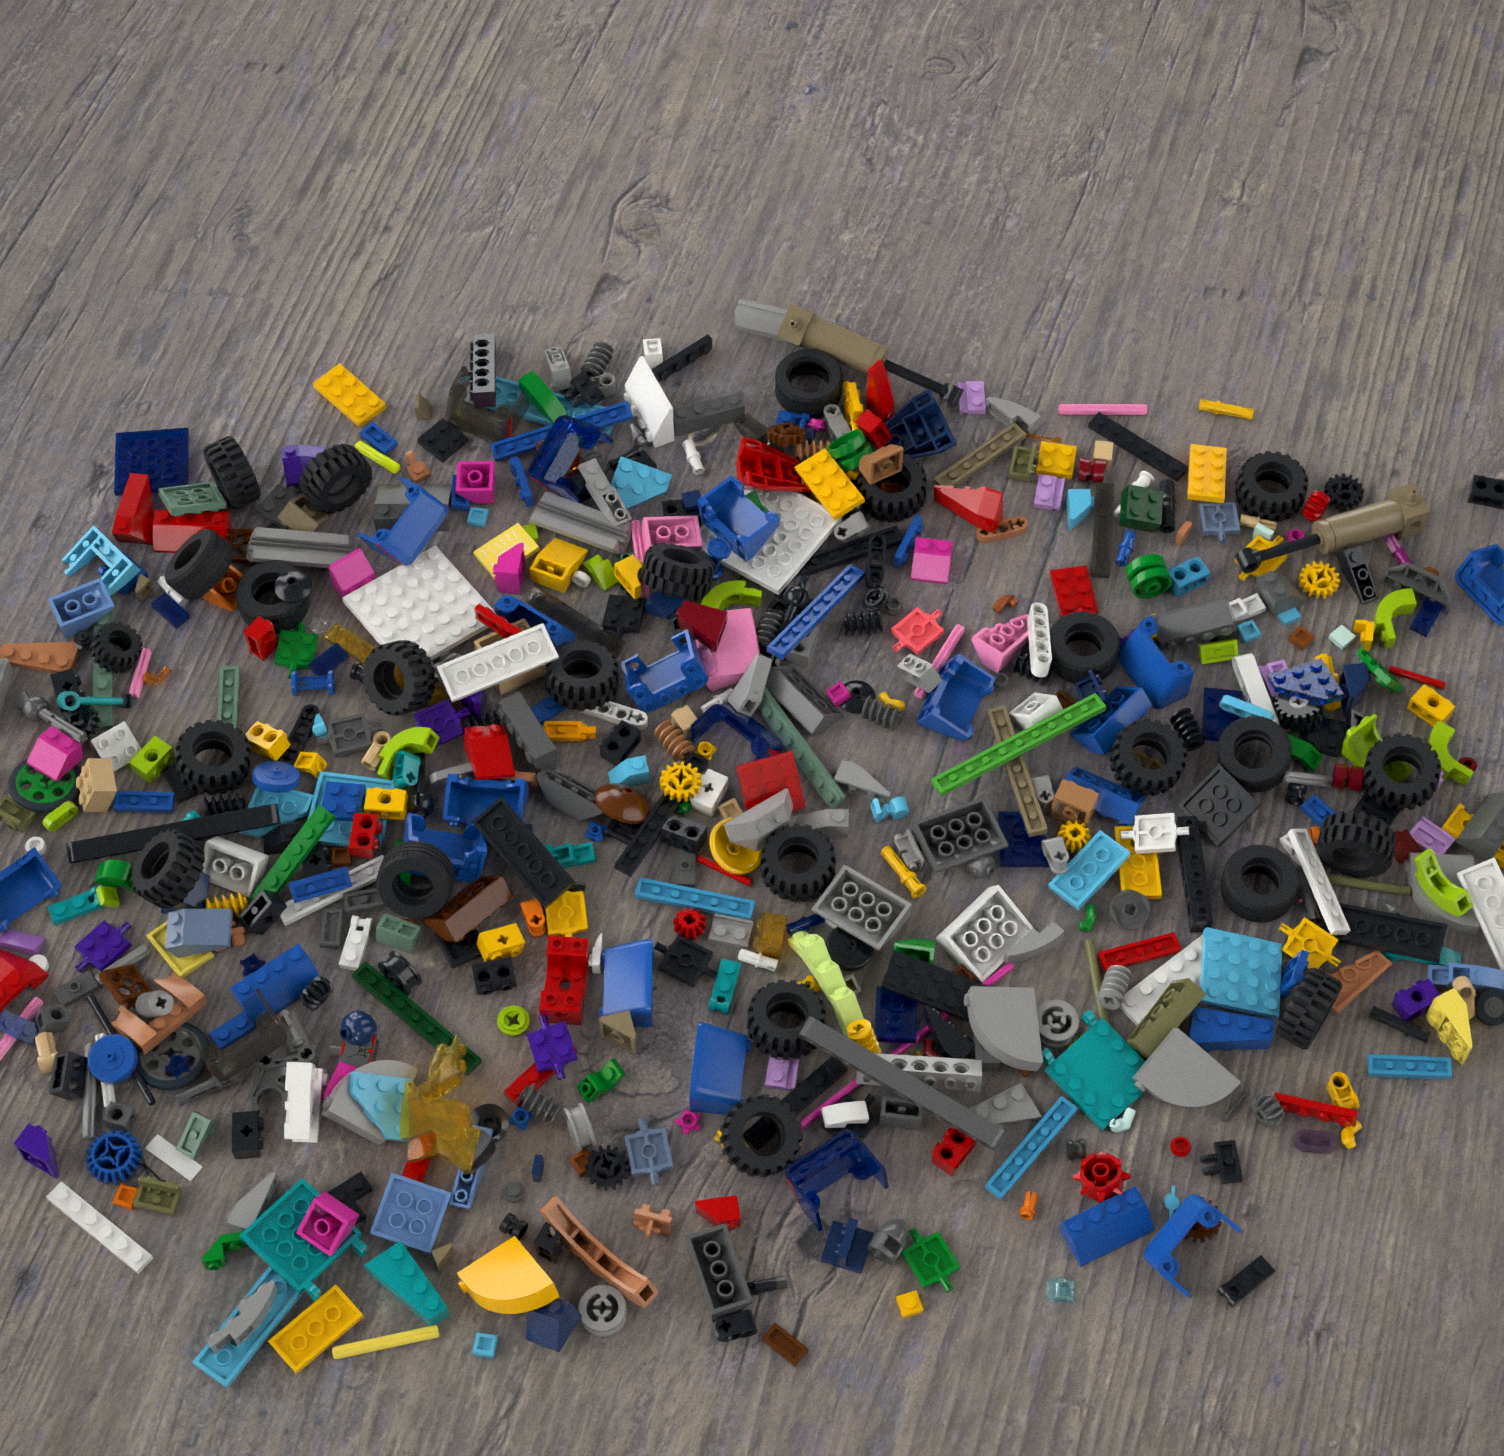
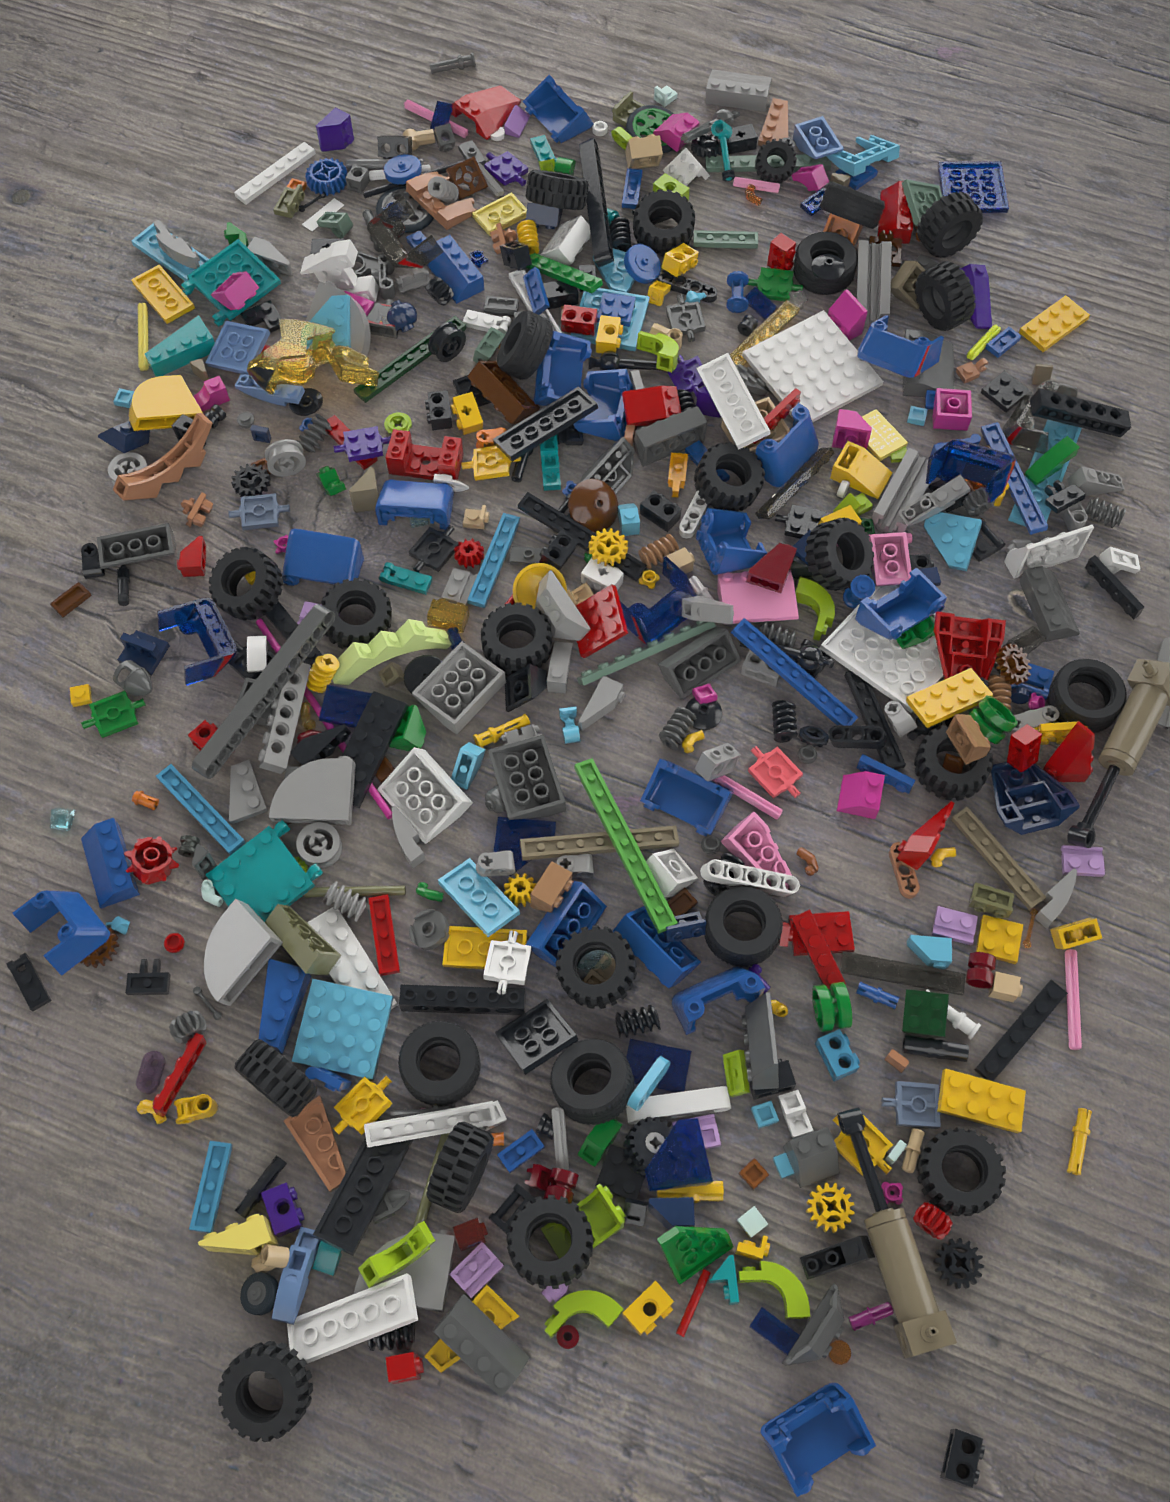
camera: 95 degrees right, 5 degrees up
red wedge [112,473,154,545] -> none
sand blue slope [165,909,233,958] -> none
black tyre [363,640,436,716] -> none
teal piece [392,750,420,790] -> none
white pin [682,439,705,475] -> none
white axle [738,949,779,972] -> none
none -> dark grey slope [192,843,217,880]
none -> dark pink arch [193,376,230,412]
none -> medium azure slope [451,742,486,790]
none -> tan bracket [463,505,490,529]
none -> black slope [505,664,547,712]
none -> dark red tile [524,1164,551,1192]
none -> teal slope [708,1255,739,1305]
none -> dark pink arch [791,164,829,192]
none -> red plate [791,909,846,989]
none -> yellow brick [1050,918,1102,950]

